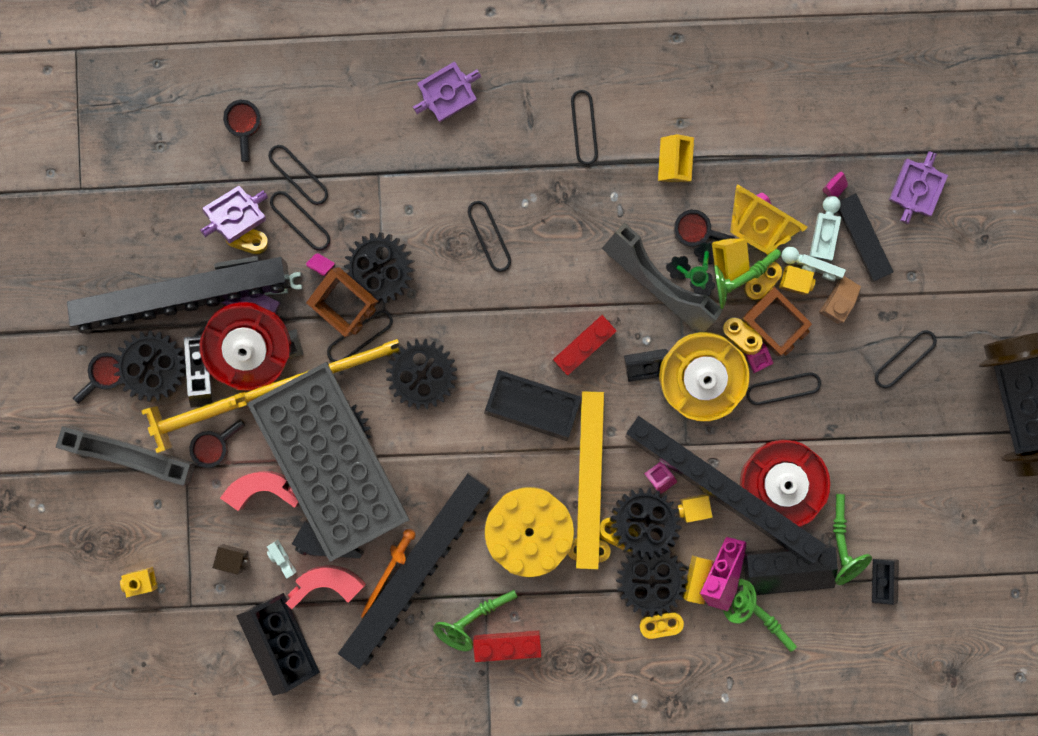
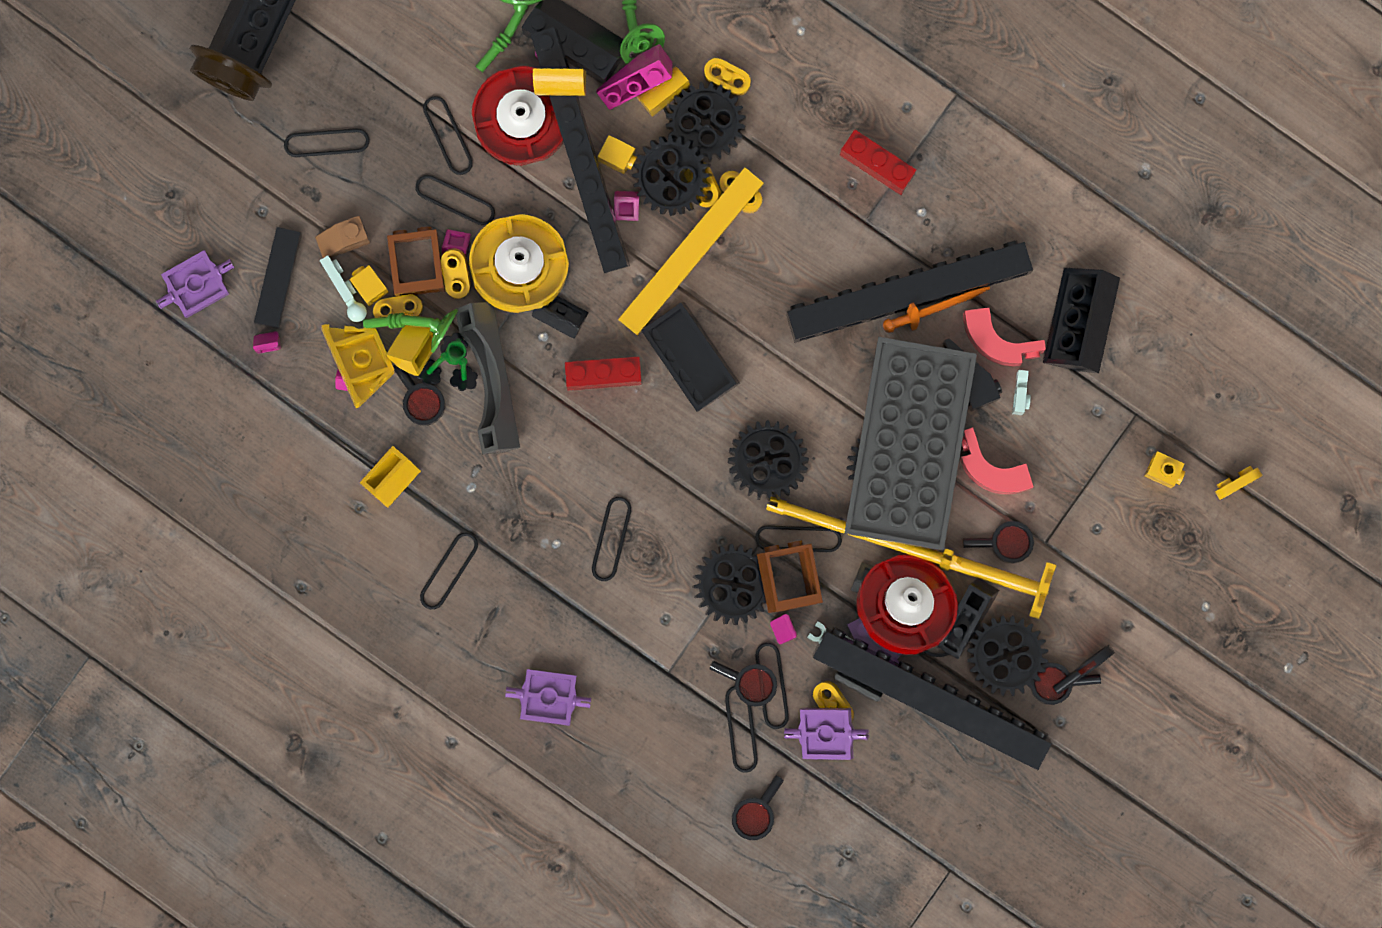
camera: 145 degrees left, 5 degrees down
dark grey arch [55,425,196,486] -> none
dark brown brick [212,544,250,575] -> none
bright green dish [433,590,518,651] -> none
yellow piece [485,487,574,577] -> none
light aqua plate [809,196,841,261] -> none
none -> black piece [423,96,473,175]
none -> yellow brick [533,69,586,96]
none -> piece [709,660,777,707]
none -> black piece [1053,644,1115,695]
none -> yellow plate [1215,465,1263,500]

